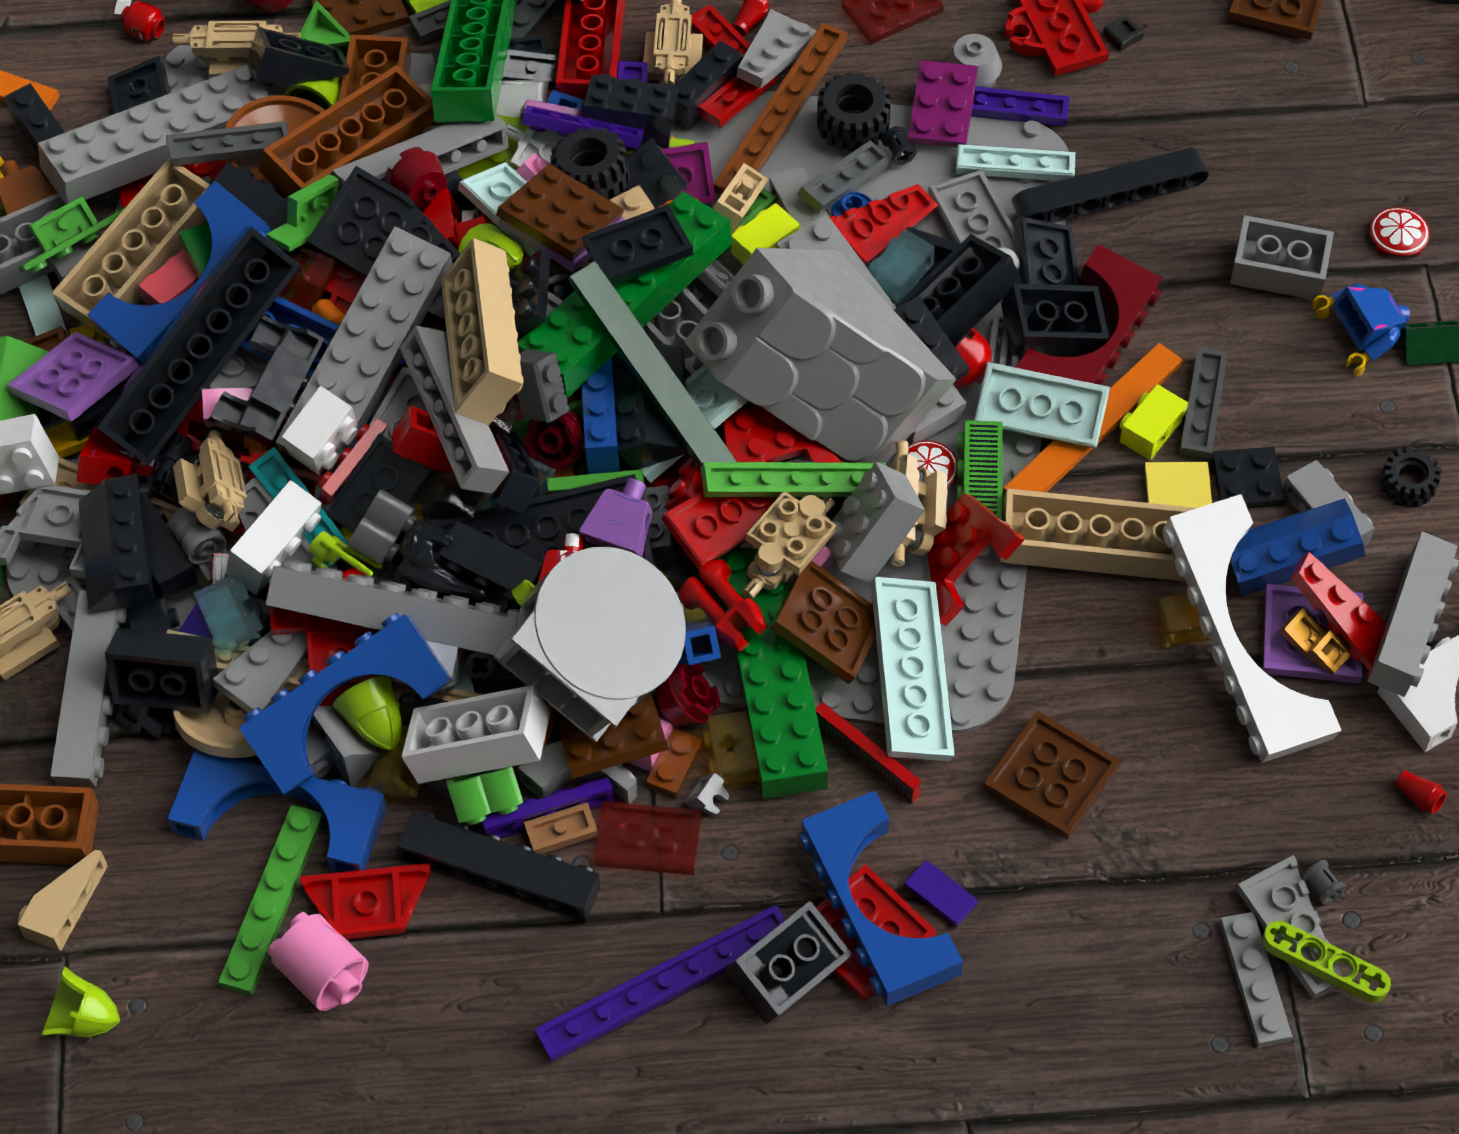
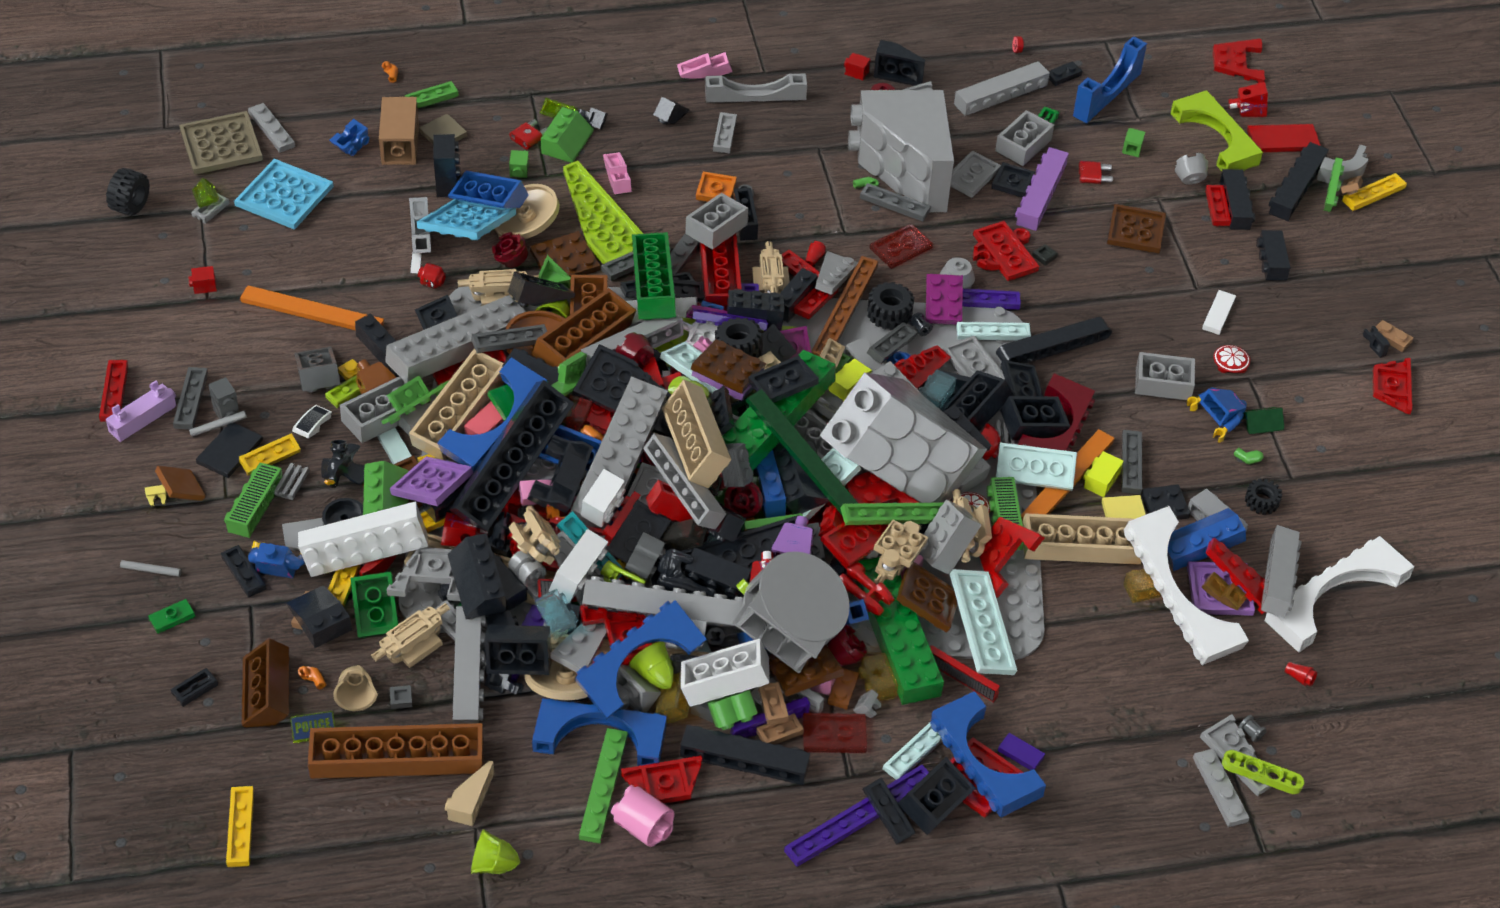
camera: 10 degrees left, 10 degrees down
reddish brown plate [983,711,1121,840] -> none
none -> medium nougat plate [758,682,789,725]
none -> black tile [862,777,916,845]
none -> light aqua tile [883,723,942,780]
none -> white tile [1202,290,1236,335]
none -> bright green arm [1234,448,1264,464]

